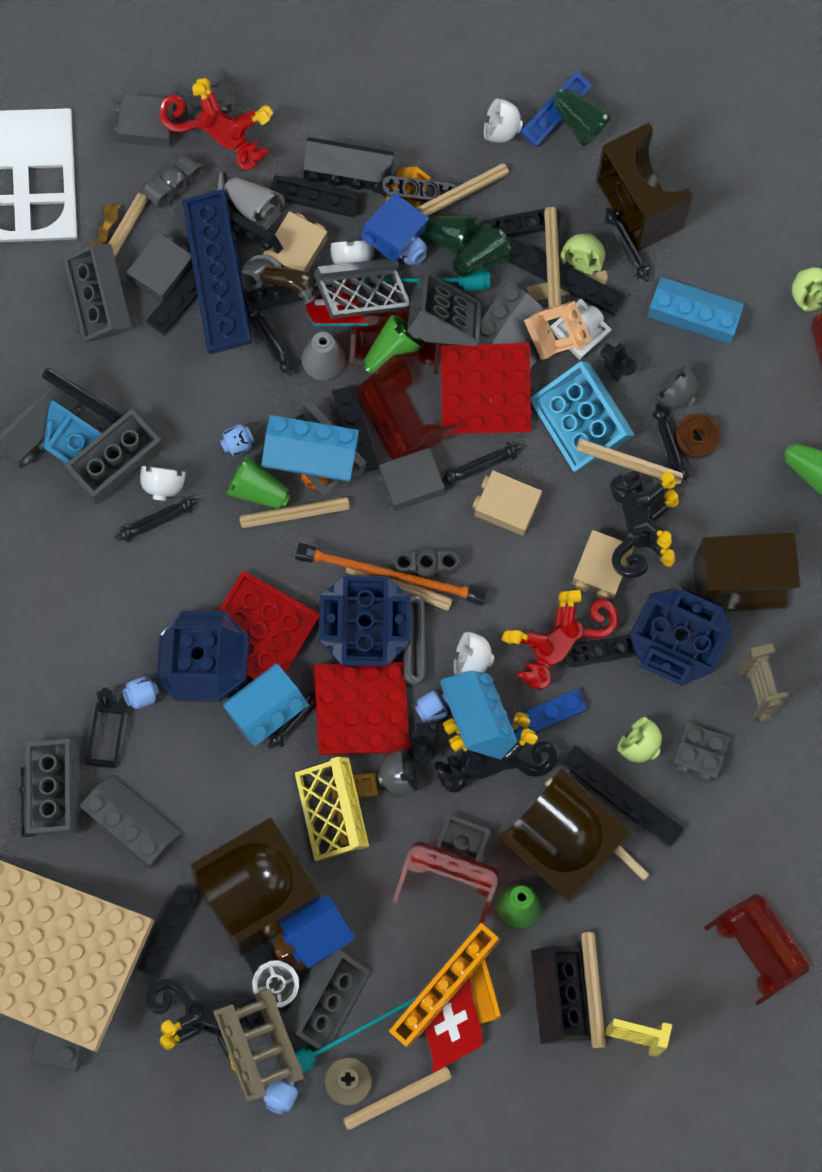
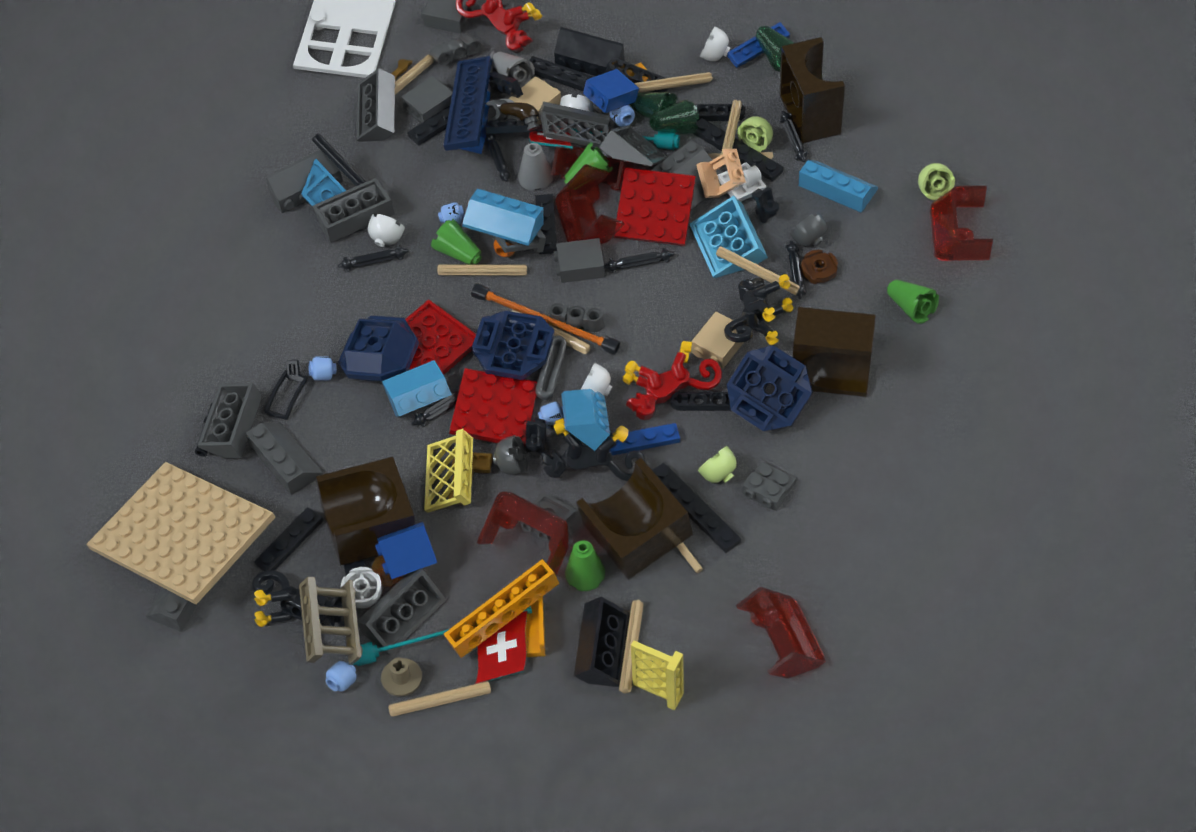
camera: 20 degrees right, 20 degrees down
tan brick [473,471,542,537] -> none
dark tan fence [738,643,788,722] -> none

